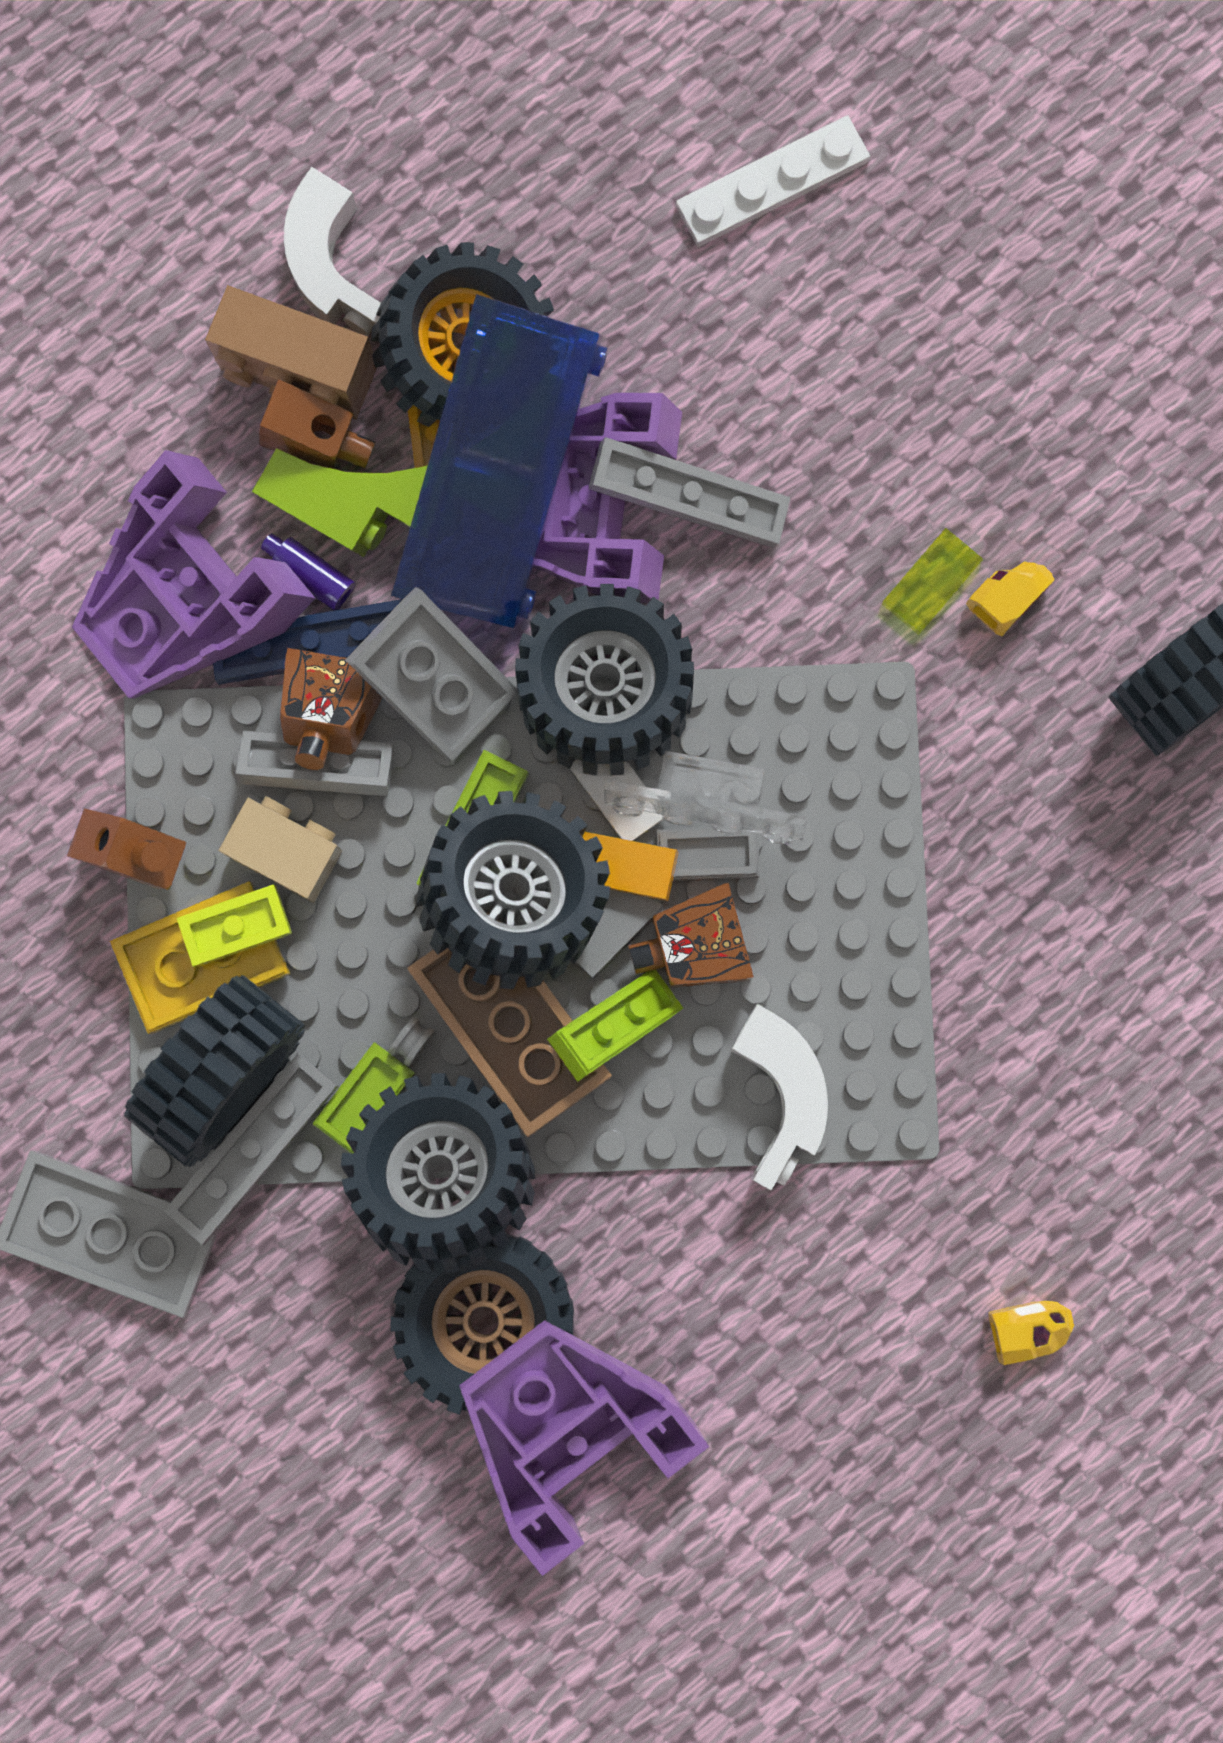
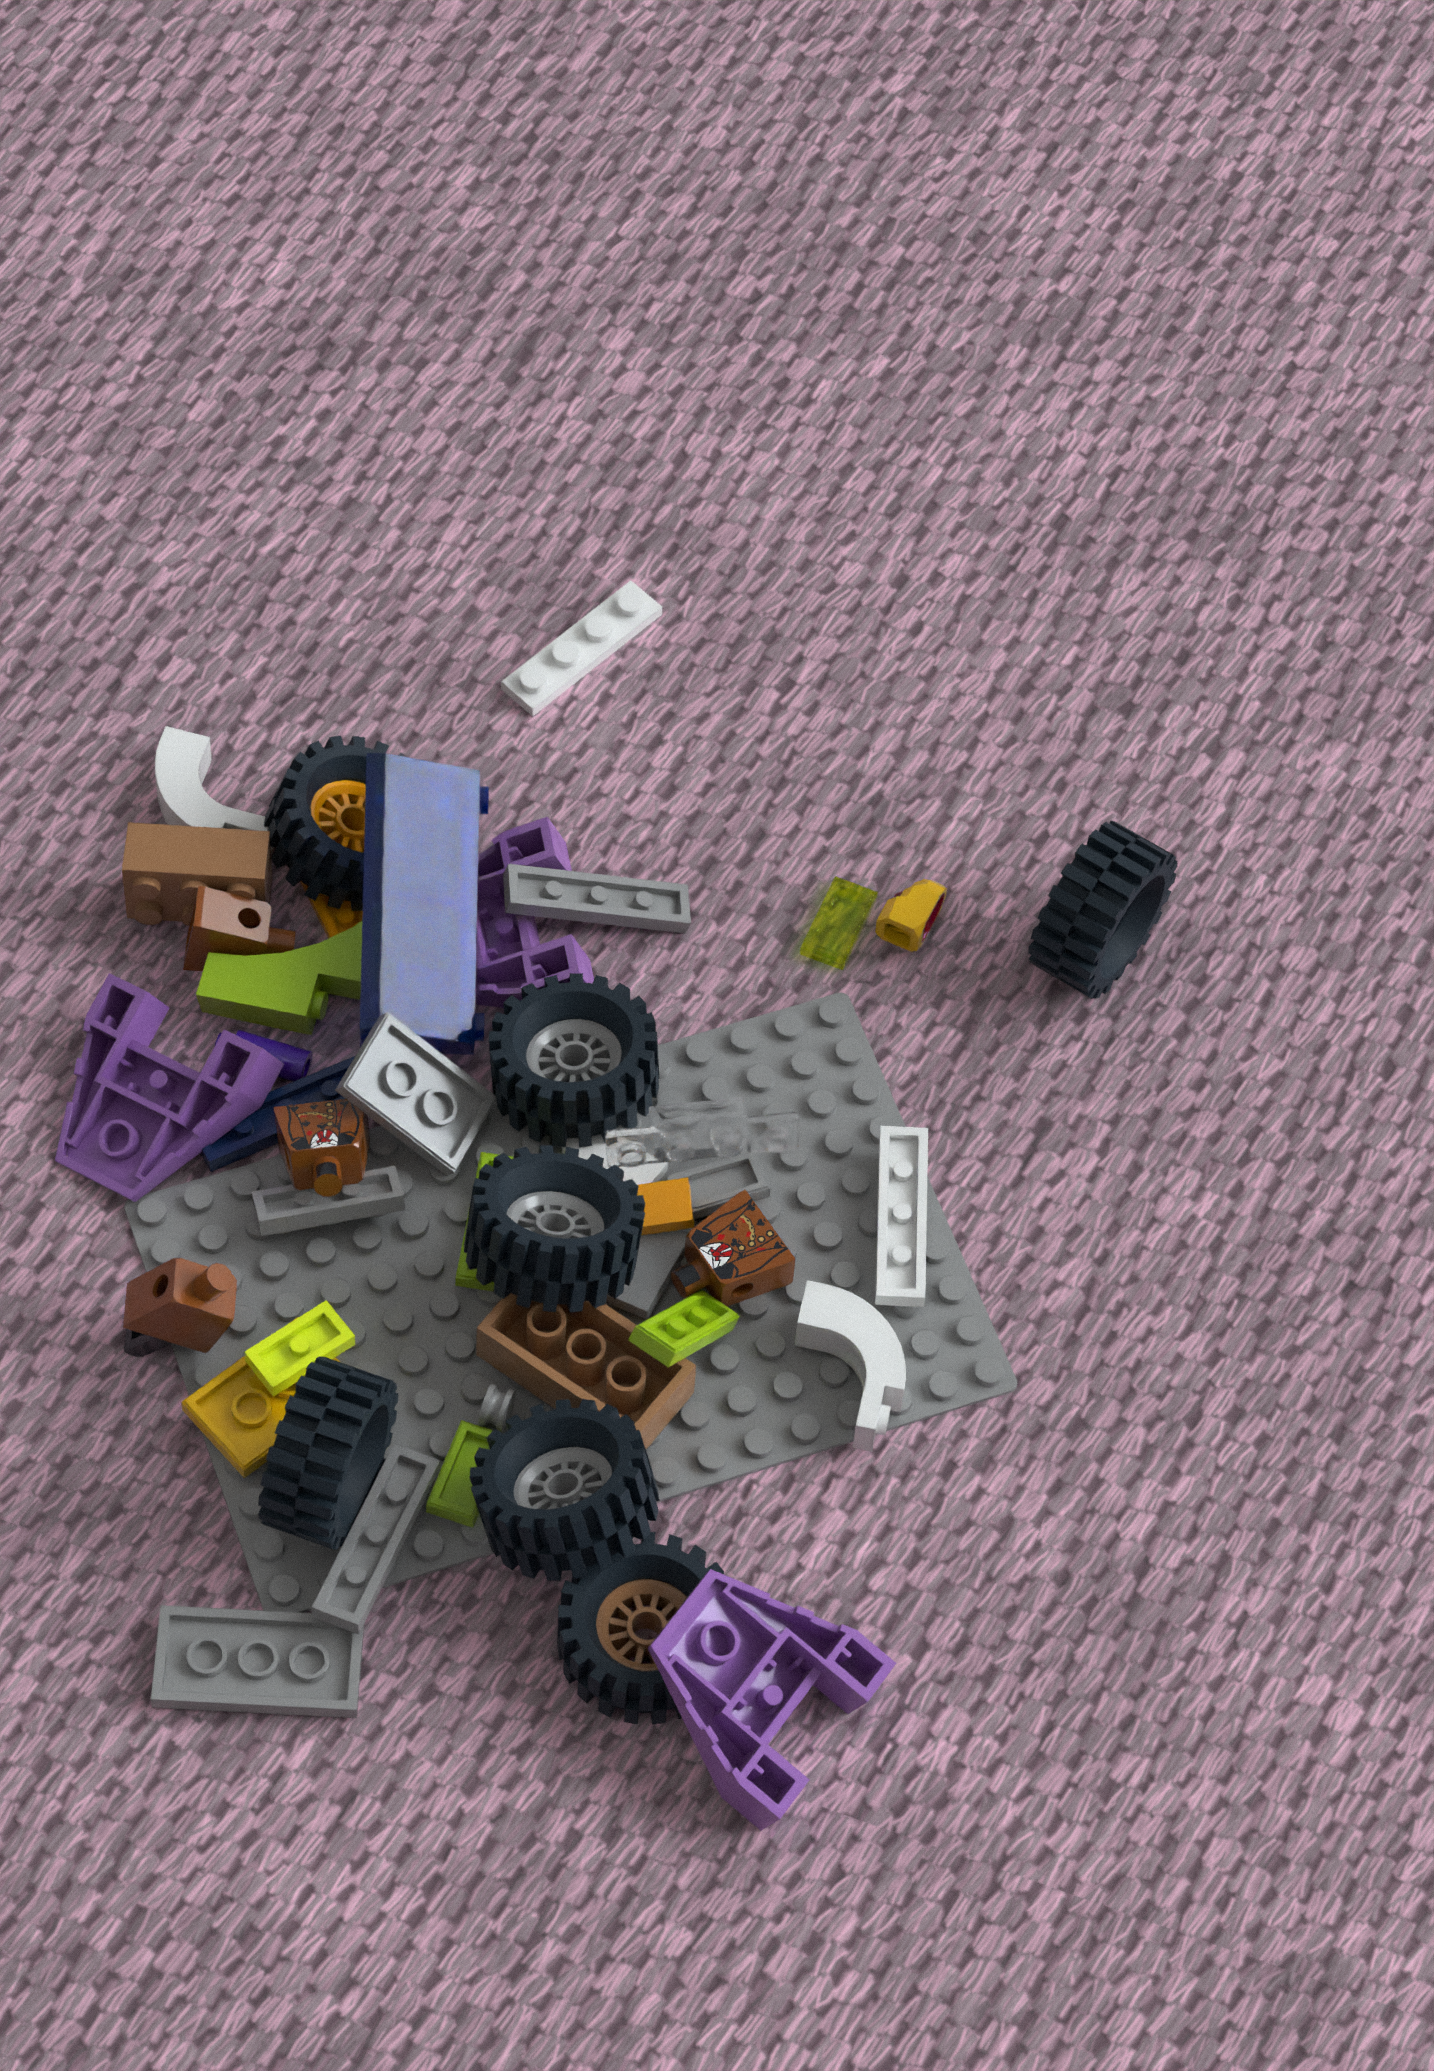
camera: 25 degrees left, 25 degrees down
tan brick [218,796,343,903] -> none
yellow rock [988,1301,1074,1365] -> none
none -> white plate [875,1126,928,1307]

